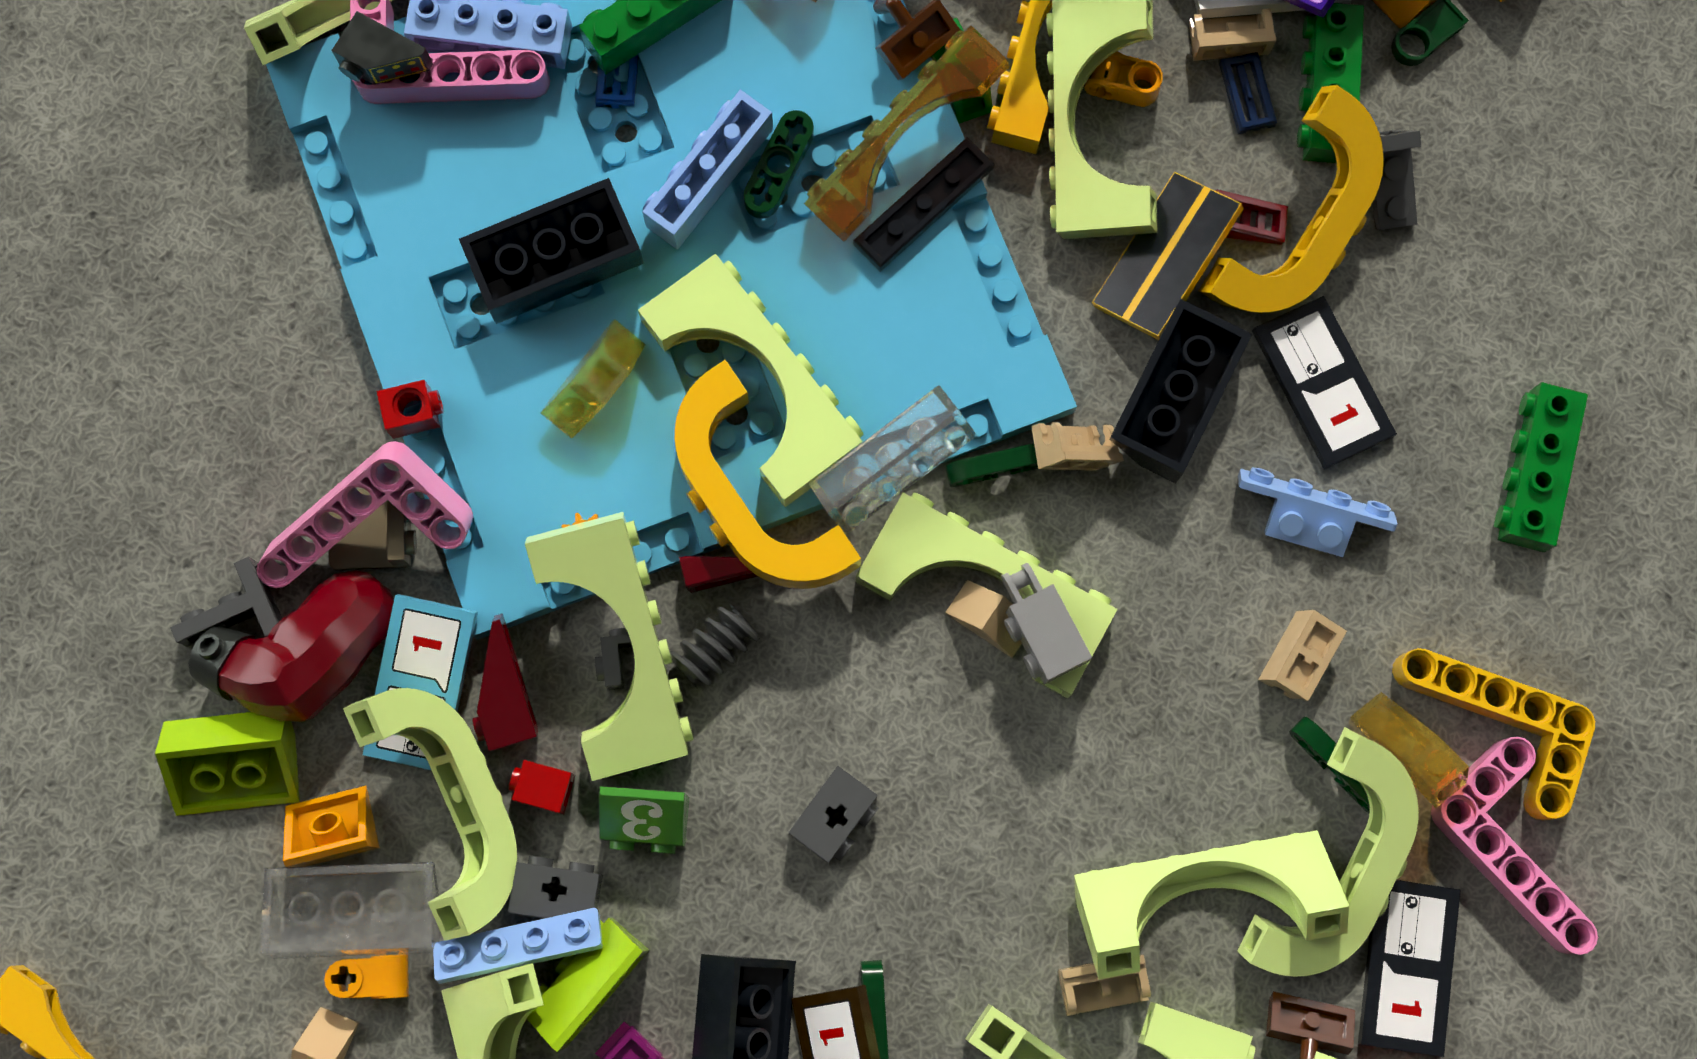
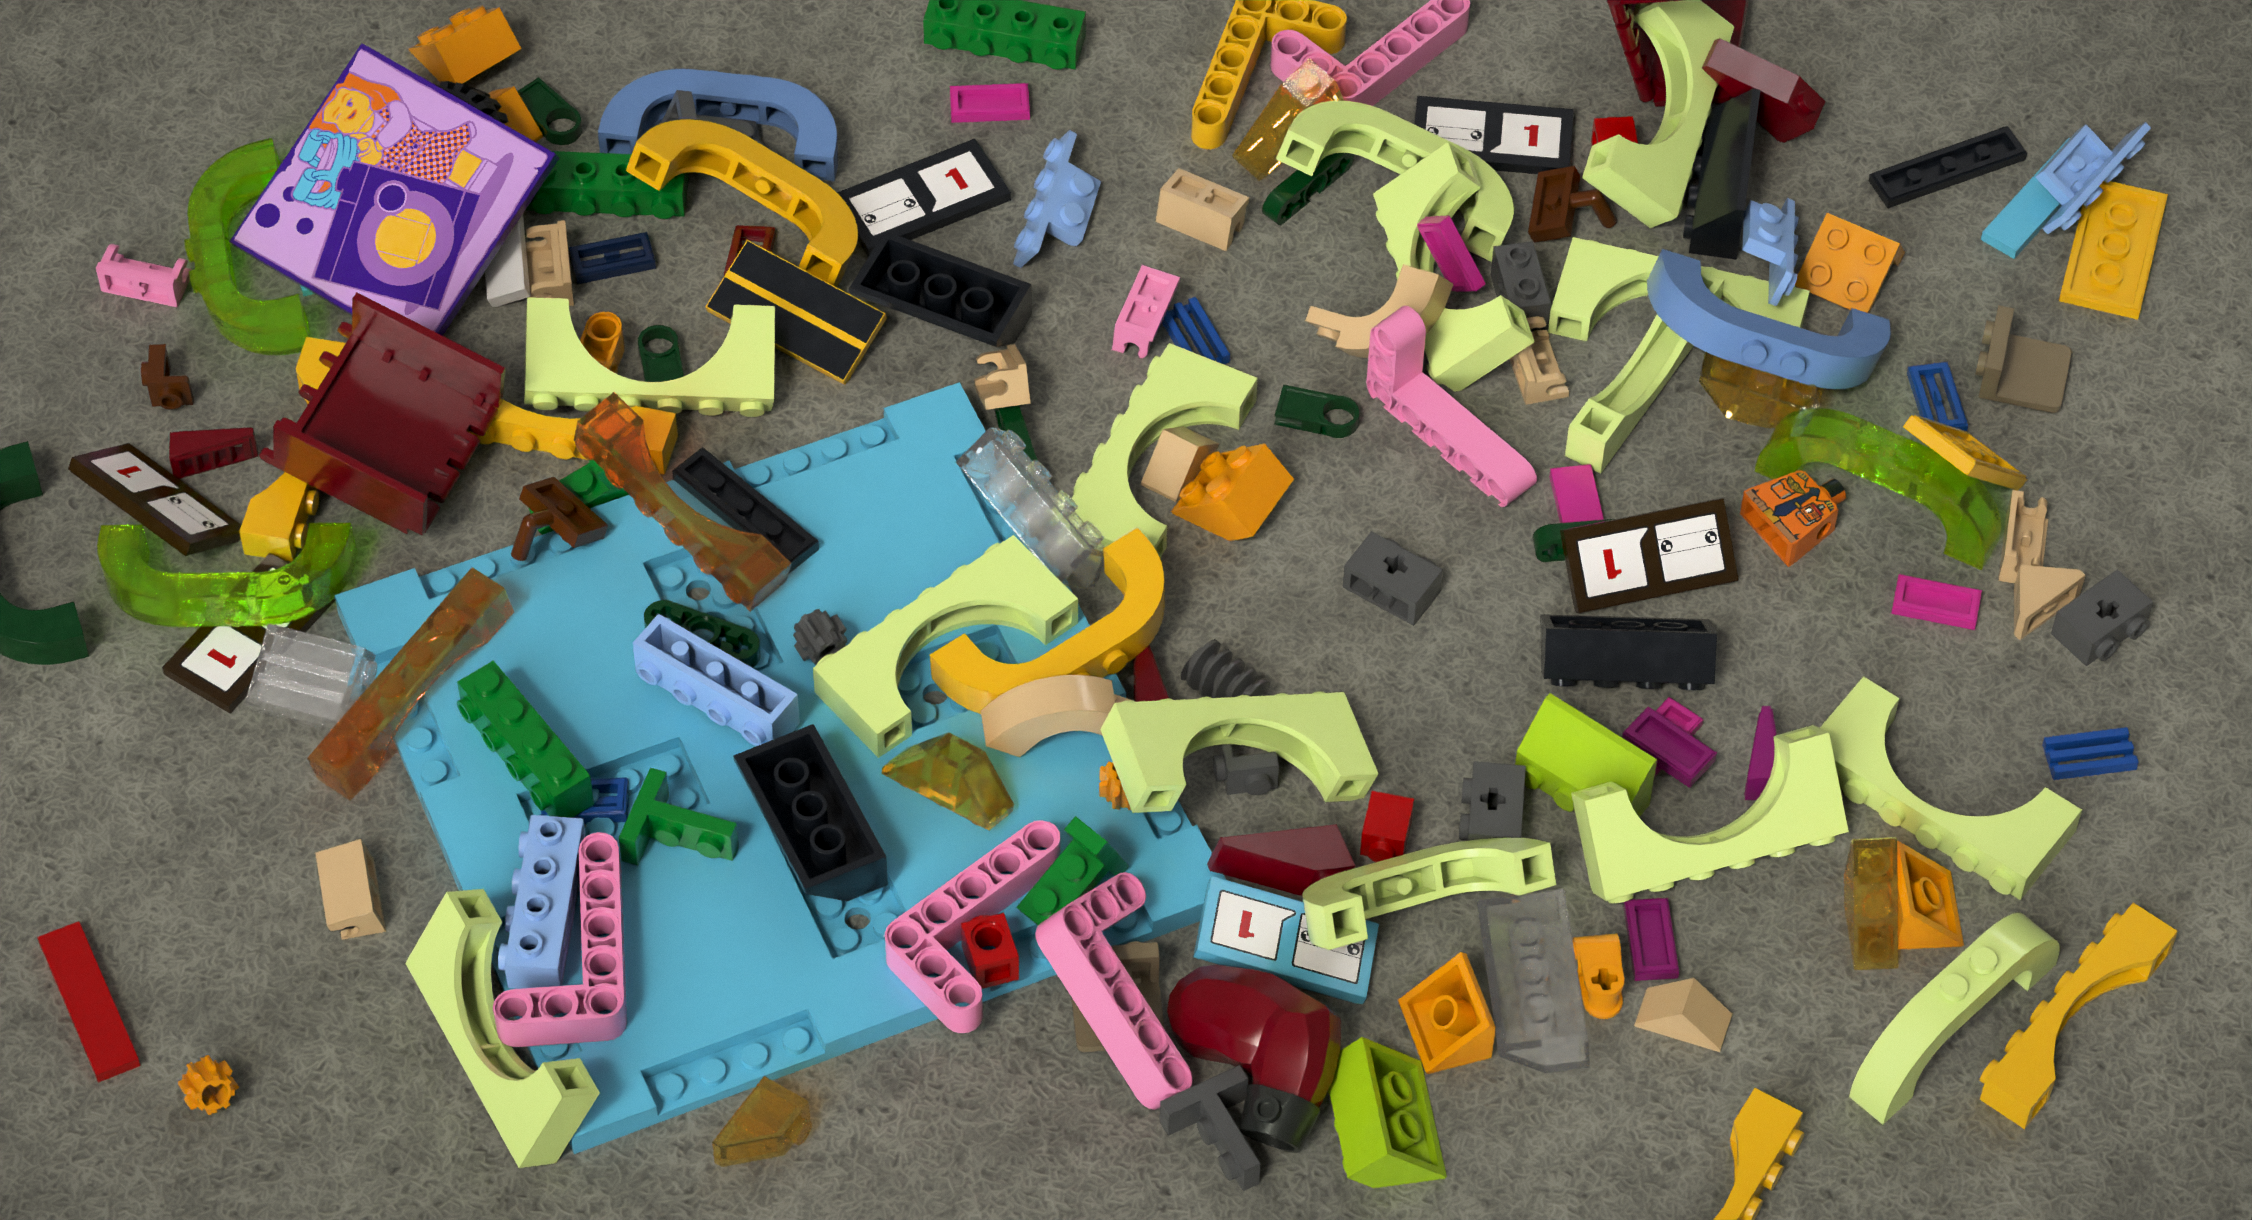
camera: 90 degrees left, 25 degrees down
pearl dark grey slope [331,11,433,85] -> none
light blue bracket [433,908,603,984] -> none
bright green slope [599,786,690,854] -> none
light grey brick [1001,563,1092,685] -> none
none -> medium blue arch [598,69,838,181]
none -> green bracket [619,768,739,866]
none -> dark green piece [638,325,684,382]
none -> clear yellow slope [712,1076,812,1167]
none -> dark grey gear [793,609,847,665]
none -> bright pink beam [885,820,1060,1033]
none -> dark pink tile [950,83,1030,123]
none -> tan arch [981,675,1133,757]
none -> green bracket [1016,816,1129,926]
none -> bright pink hinge [1112,265,1180,358]
none -> blue tile [1162,296,1230,364]
none -> light orange slope [1171,443,1294,541]
none -> dark green piece [1274,384,1359,438]
none -> tan arch [1305,264,1453,358]
none -> bright pink beam [1366,305,1537,507]
none -> dark pink tile [1417,215,1486,292]
none -> dark grey brick [1490,241,1551,332]
none -> dark pink tile [1549,464,1604,523]
none -> magenta tile [1623,898,1679,981]

